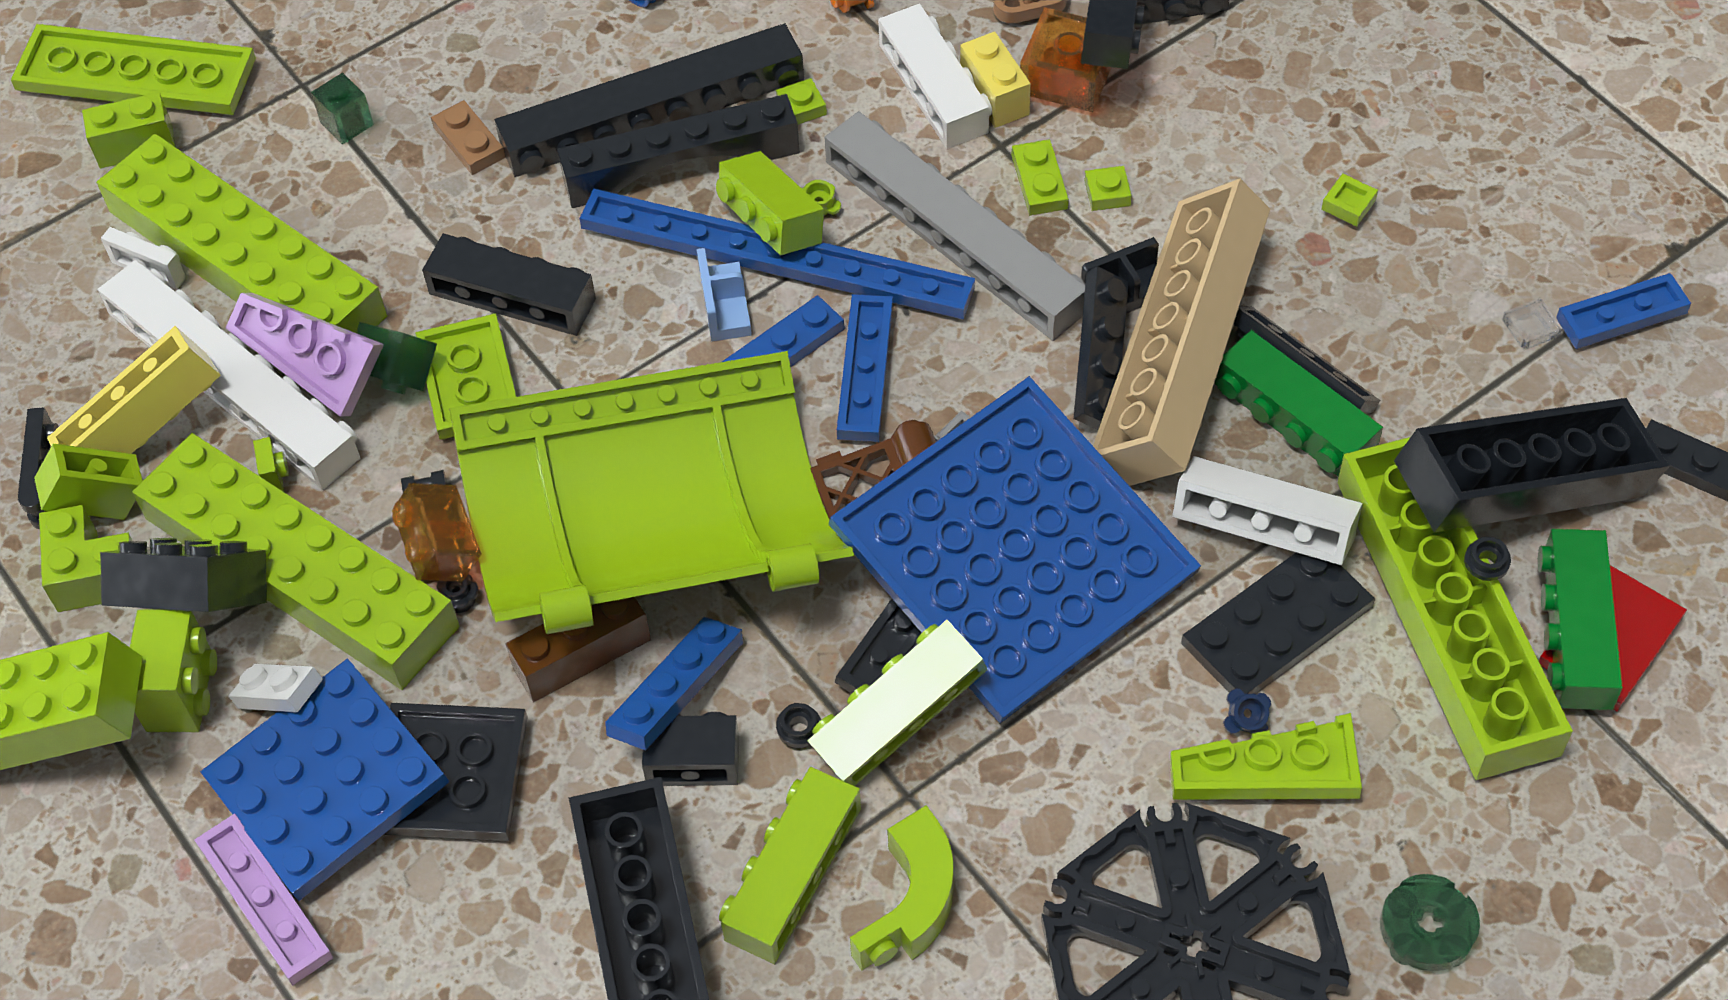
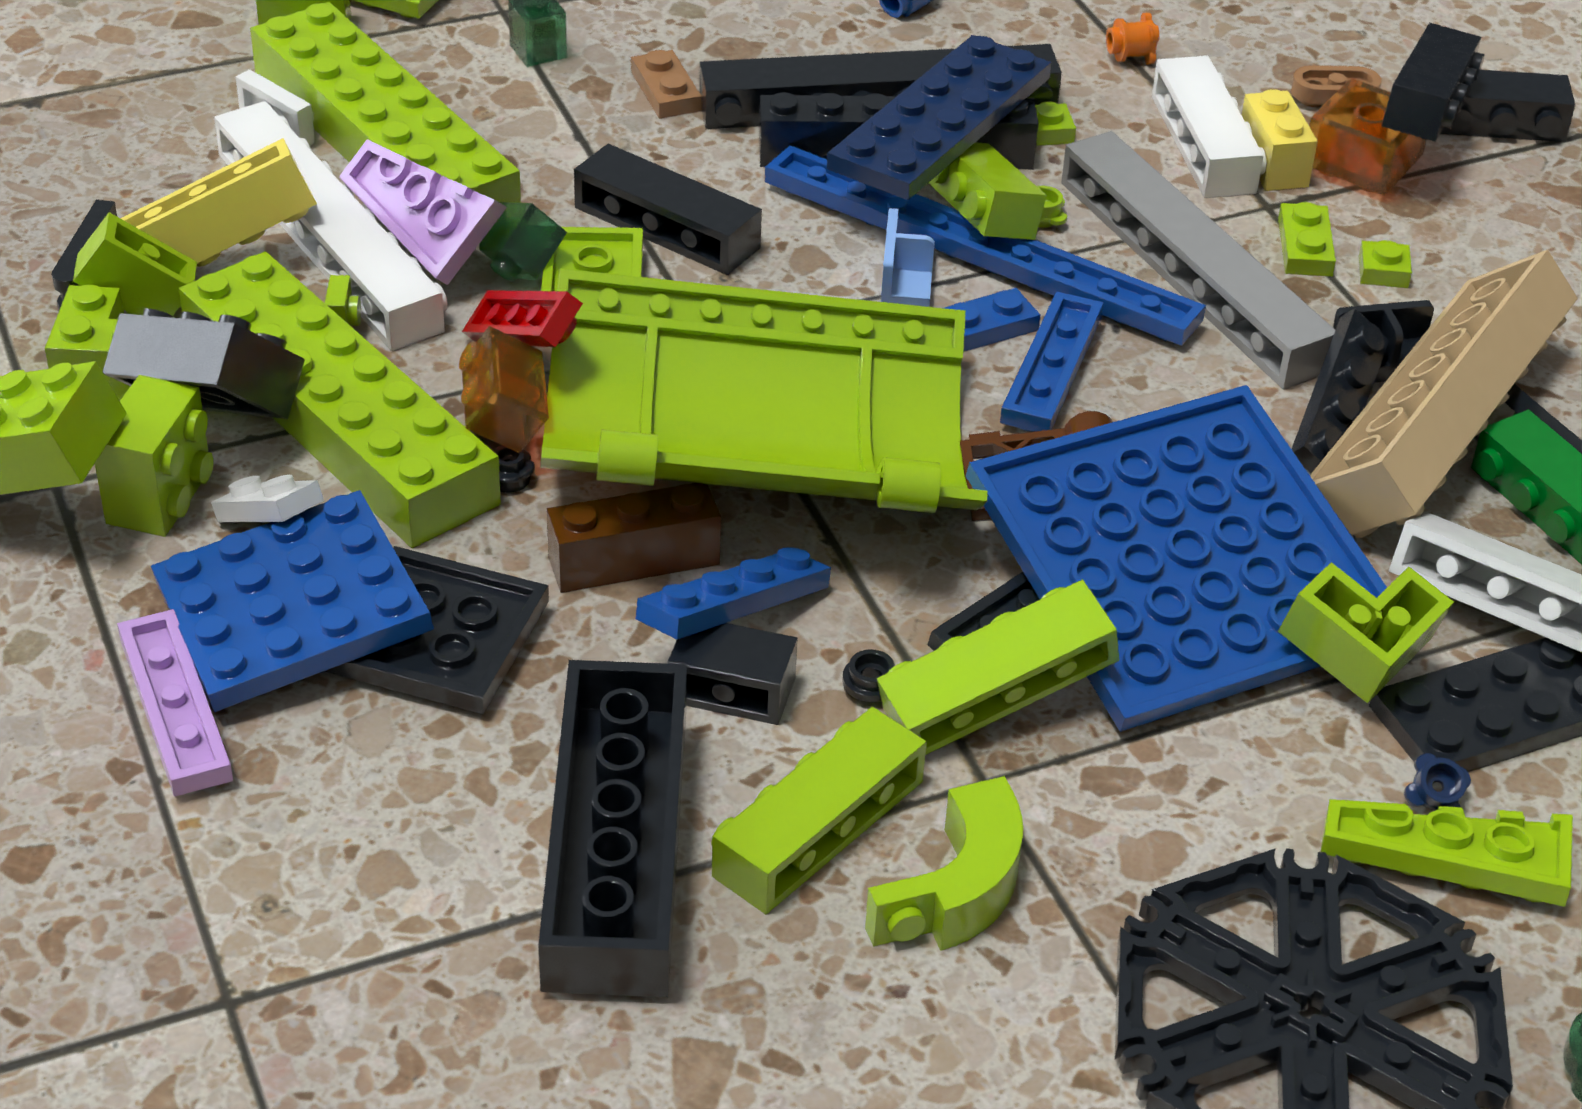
camera: 10 degrees right, 15 degrees down
none -> red plate [462,290,583,348]
none -> dark blue plate [827,35,1051,200]
none -> lime brick [1278,562,1454,703]

